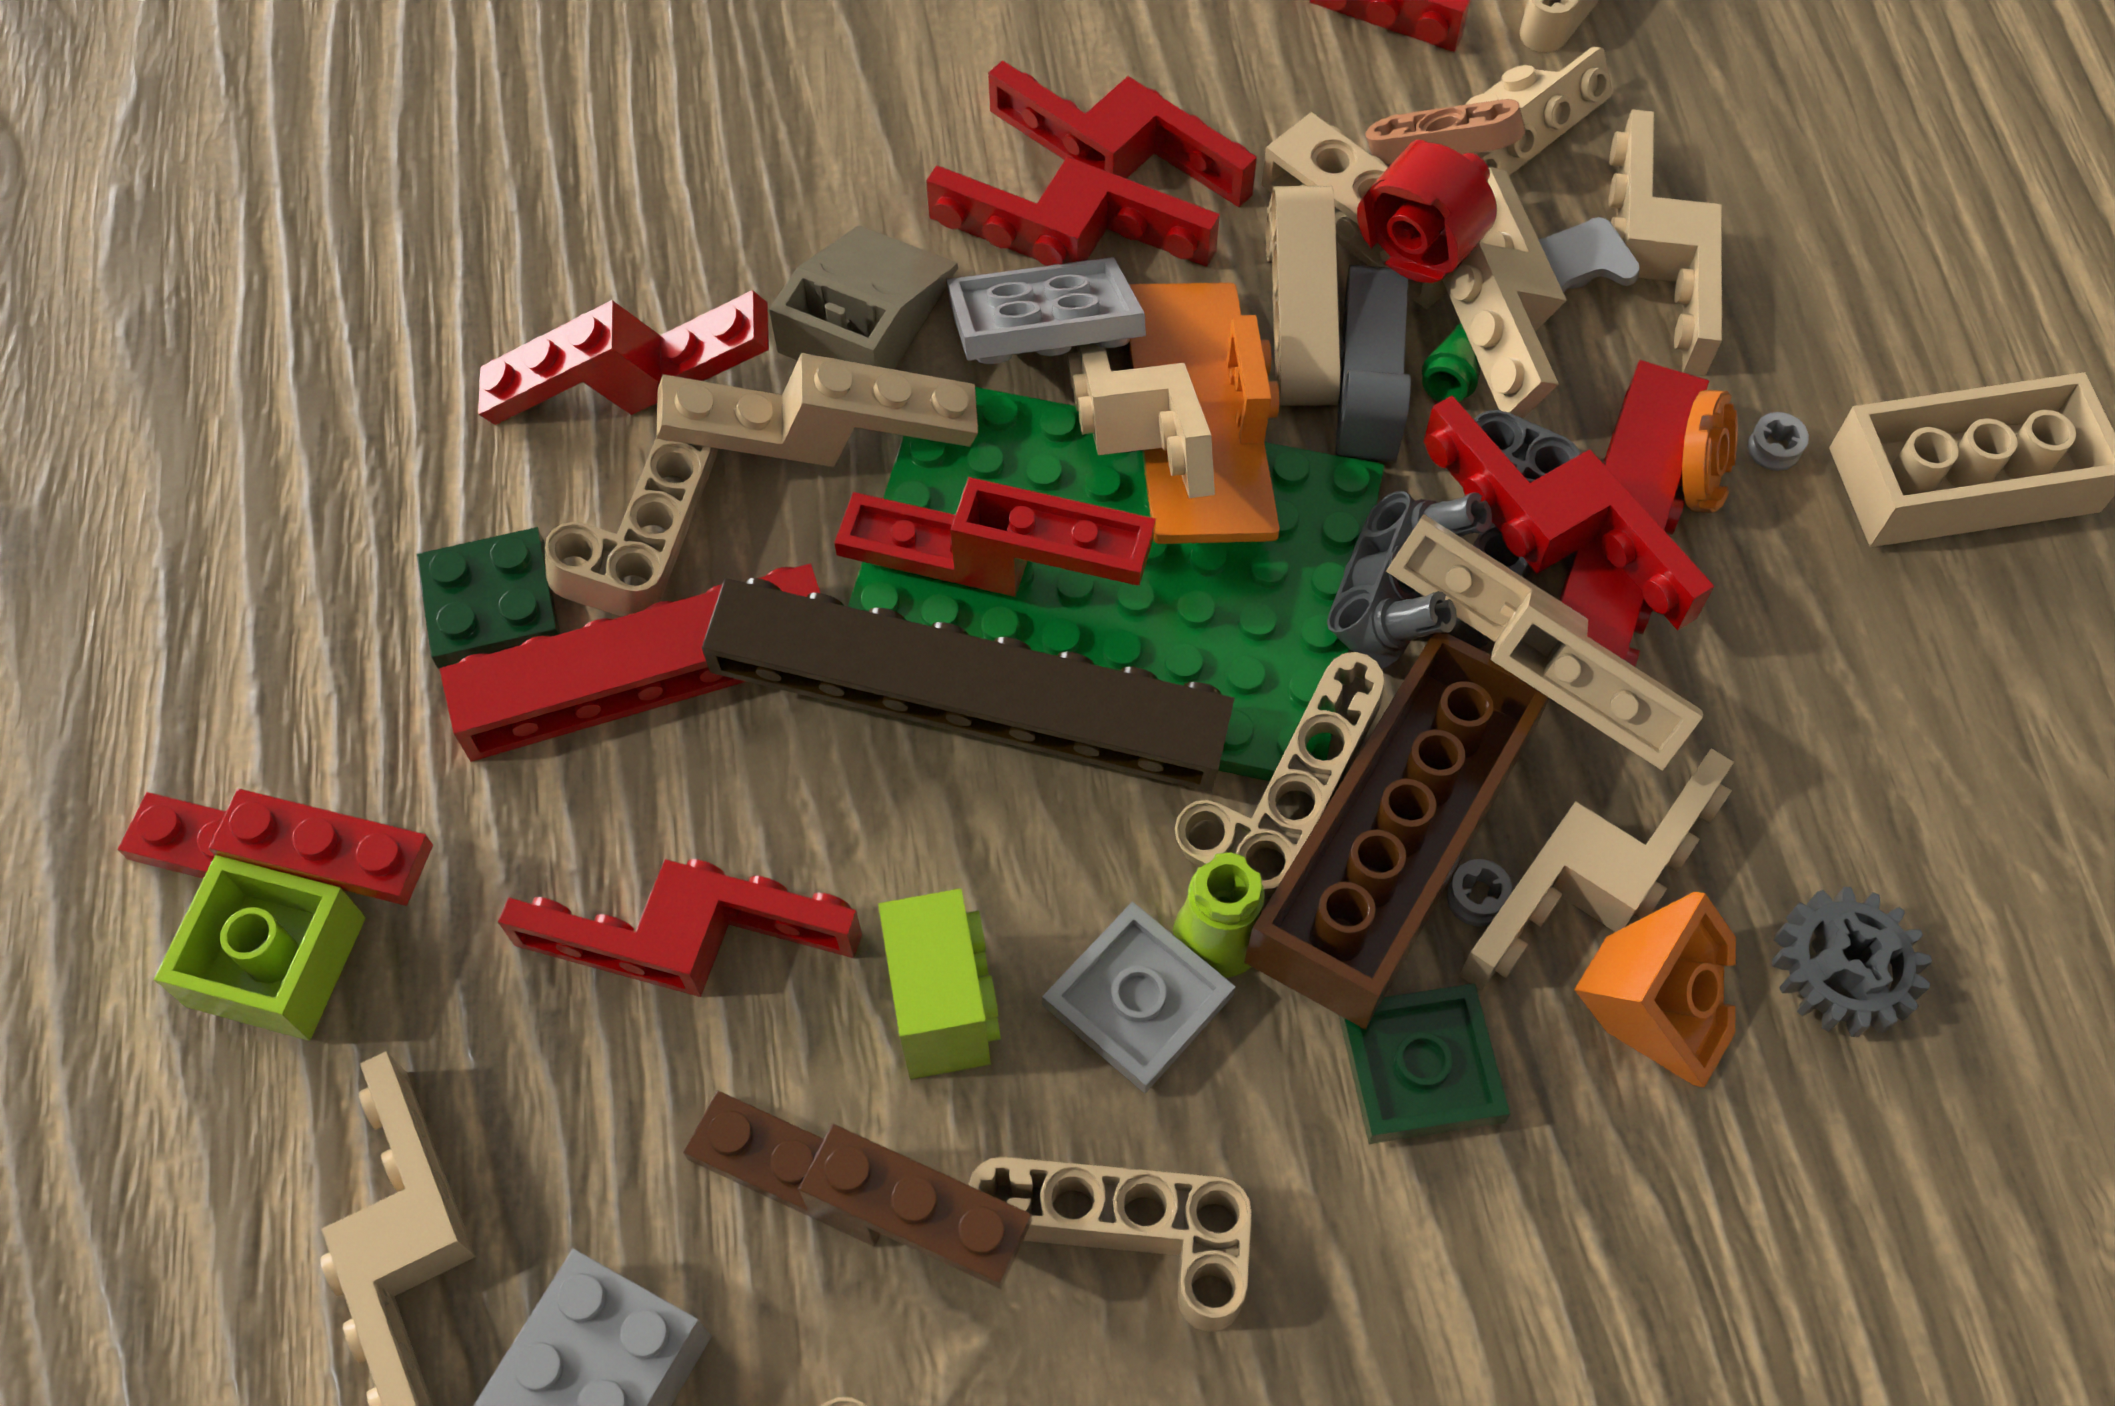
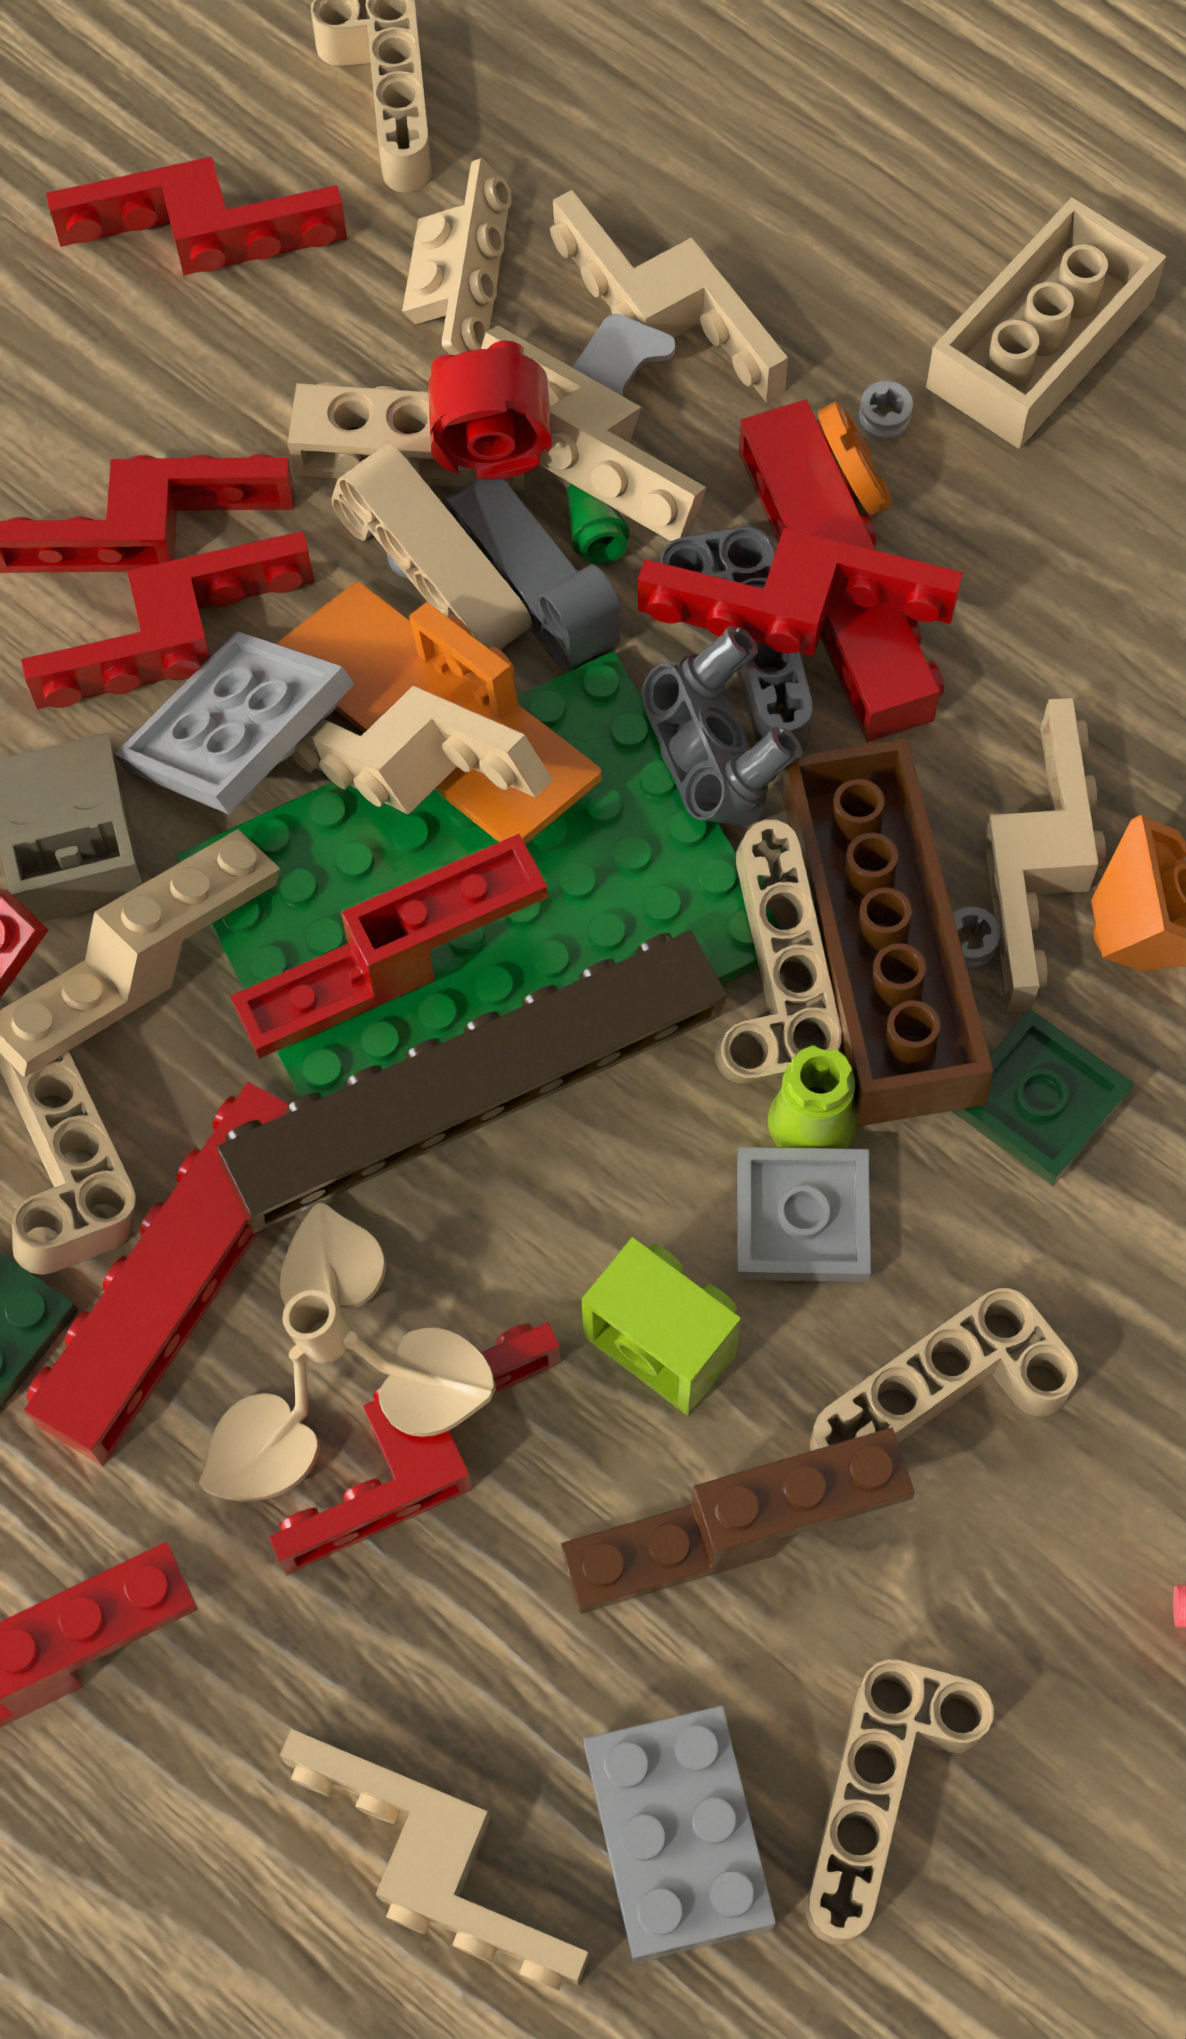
camera: 40 degrees left, 5 degrees up
lime brick [153,855,366,1041] -> none
nougat beam [1365,99,1526,164] -> none
tan bracket [1386,514,1703,771] -> none
none -> tan plant [199,1202,496,1502]

